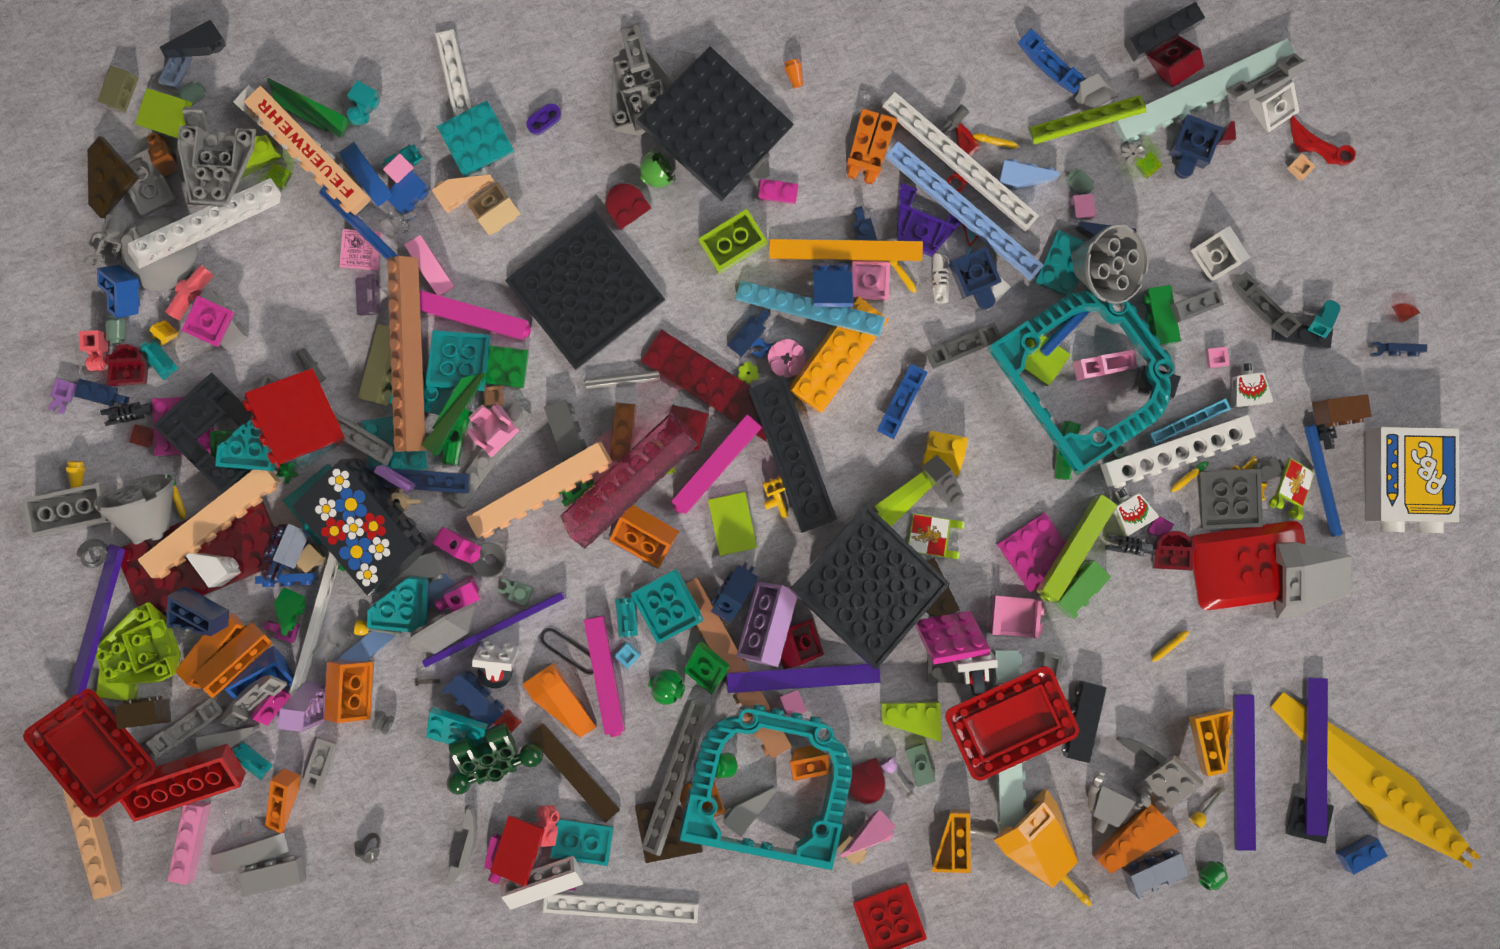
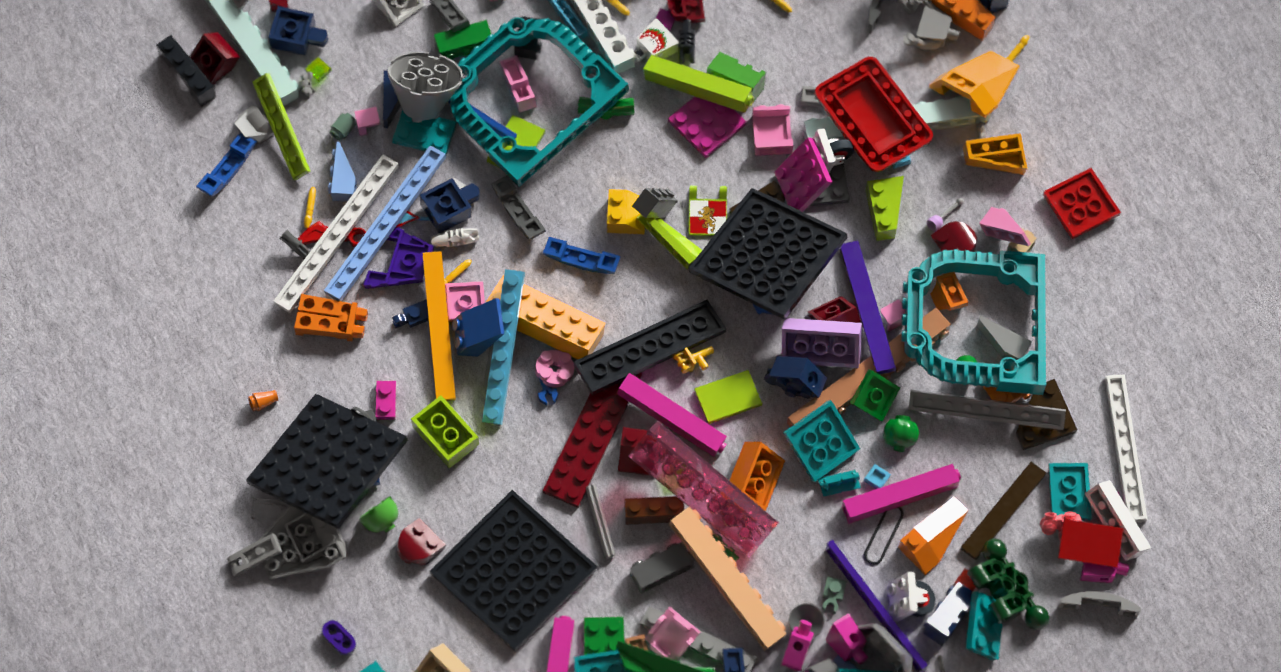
camera: 100 degrees left, 20 degrees down
dark blue plate [727,309,770,358] -> none
lime plant [738,361,759,384] -> none
sand green plate [905,744,936,787] -> none
black brick [1062,680,1107,763] -> none

